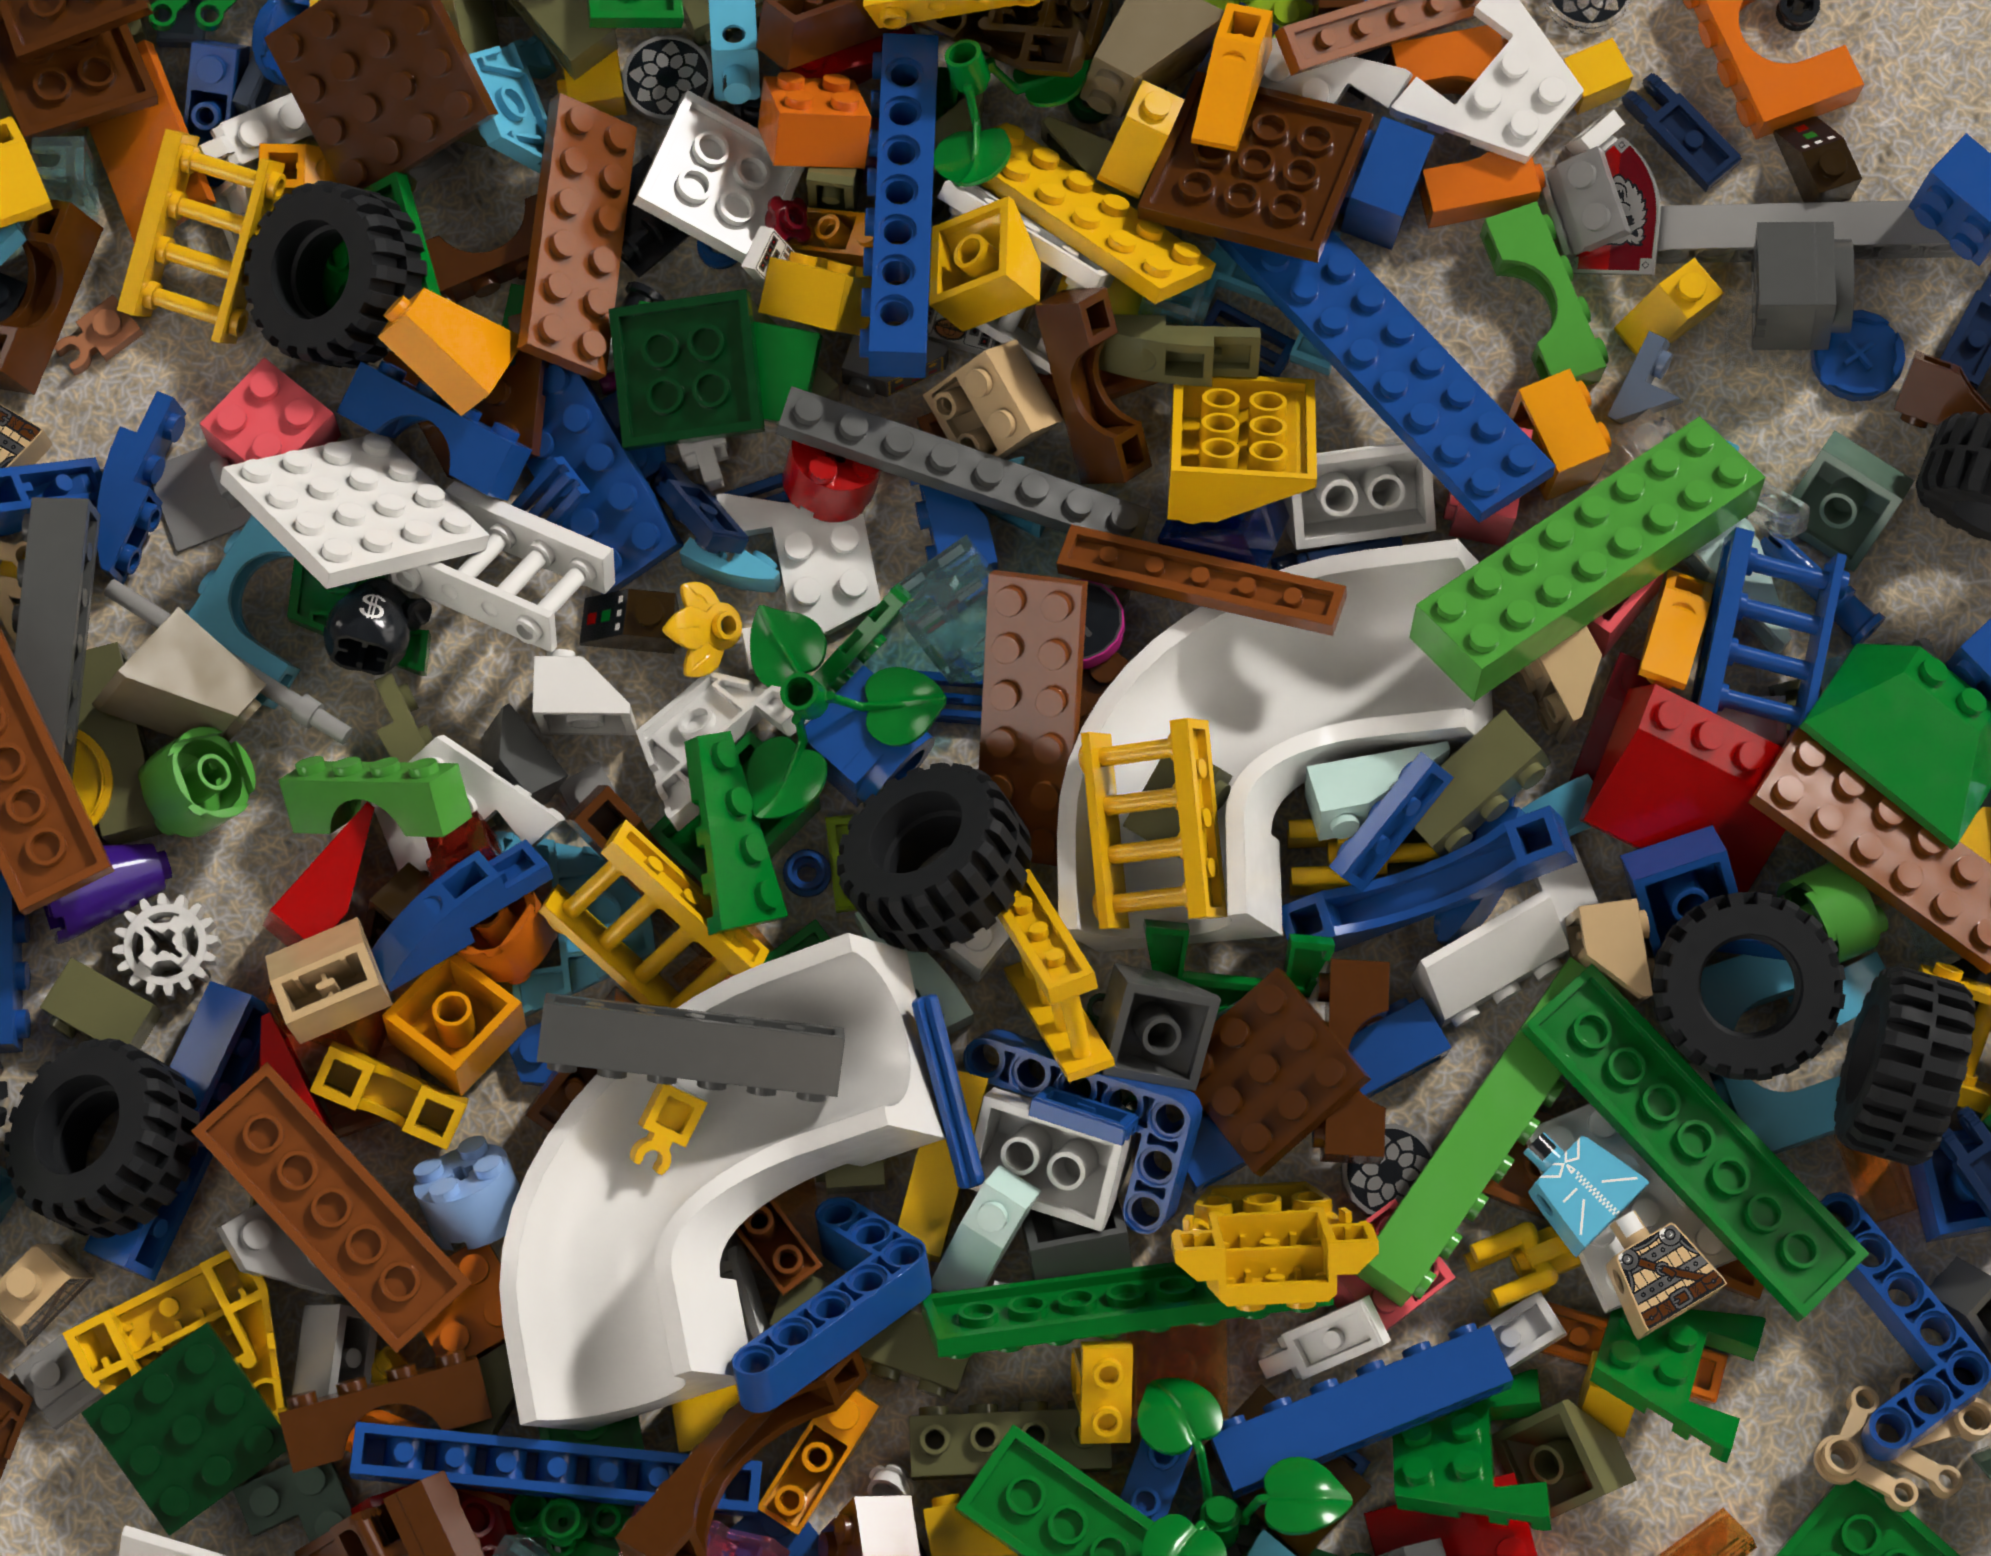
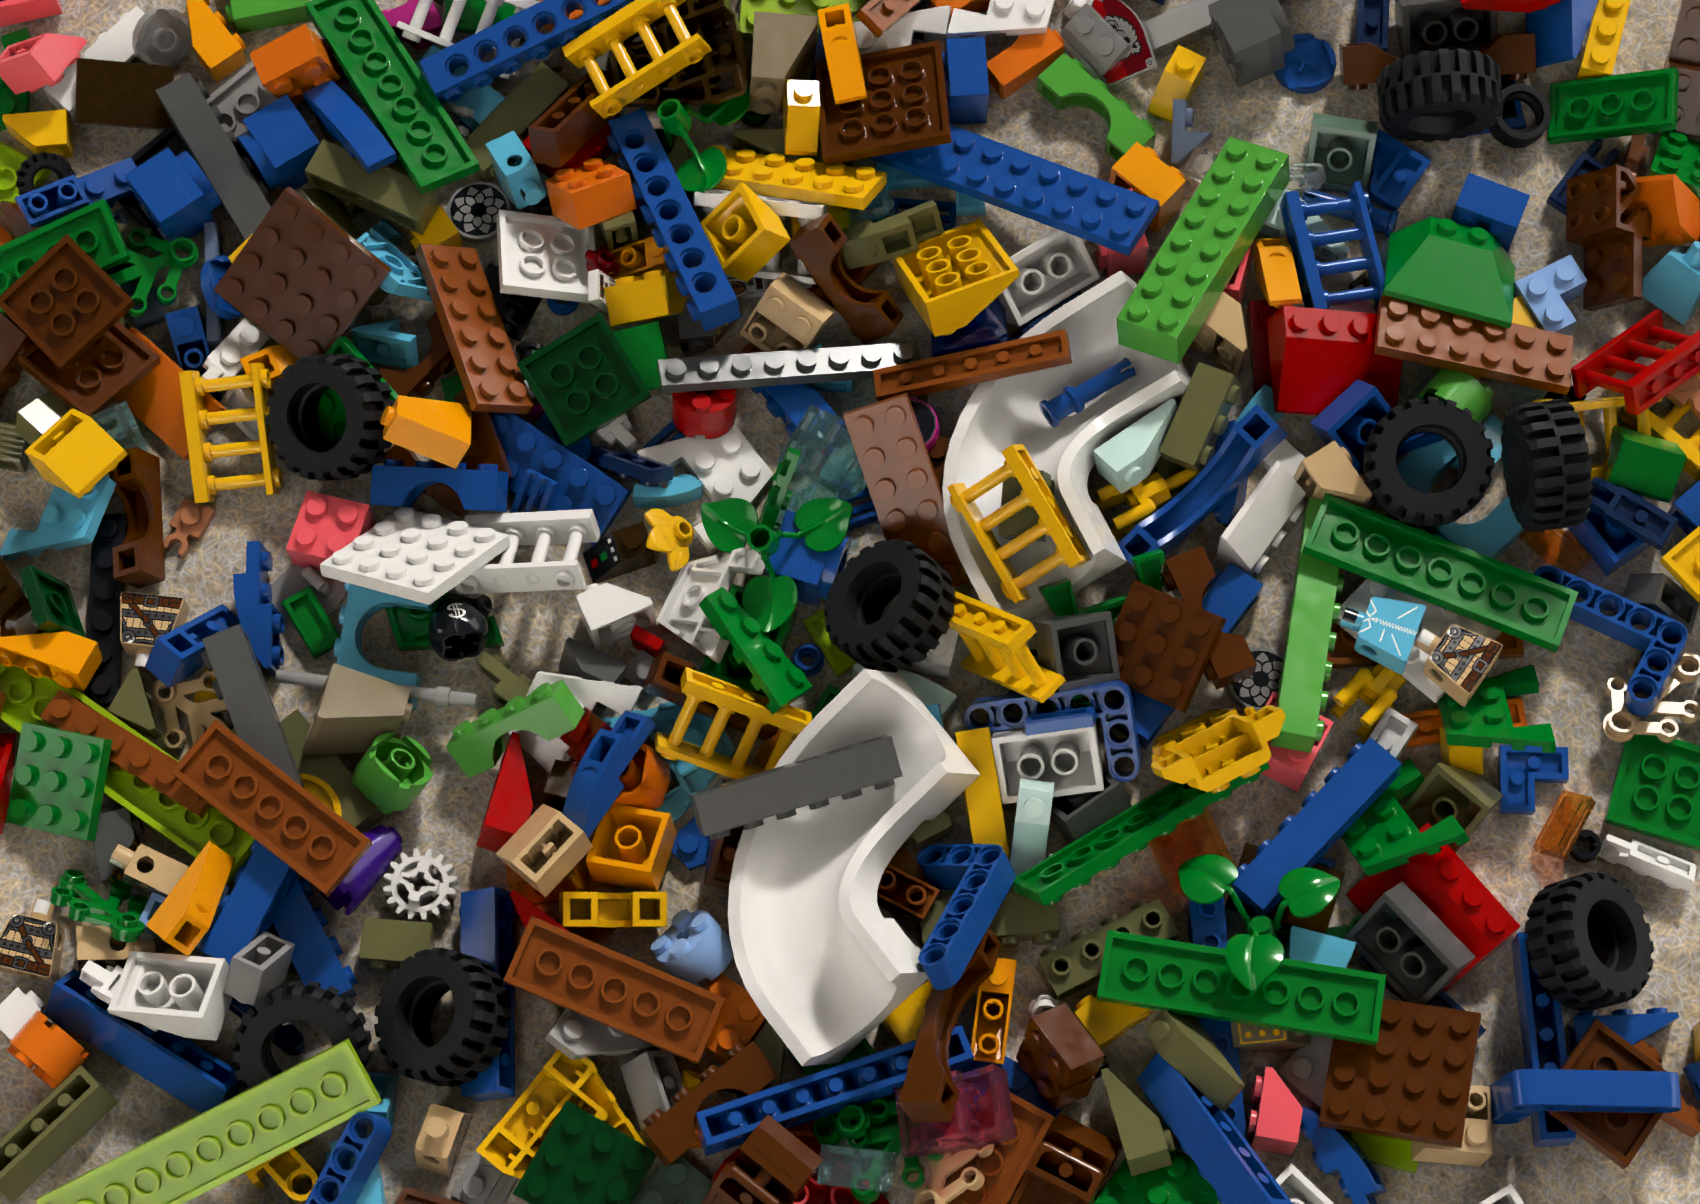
camera: 20 degrees left, 5 degrees down
yellow plate [630,1084,708,1175] -> none
blue axle [912,994,985,1189] -> none
yellow pin [1070,1340,1133,1444] -> none
white hinge [1258,1295,1391,1380] -> none
blue plate [1329,752,1454,892] -> none
none -> green tile [281,586,340,660]
none -> medium azure slope [352,318,419,369]
none -> red tile [630,625,666,658]
none -> blue pin [1039,357,1136,428]
none -> blue wing [1368,129,1431,212]
none -> blue plate [1498,745,1569,815]

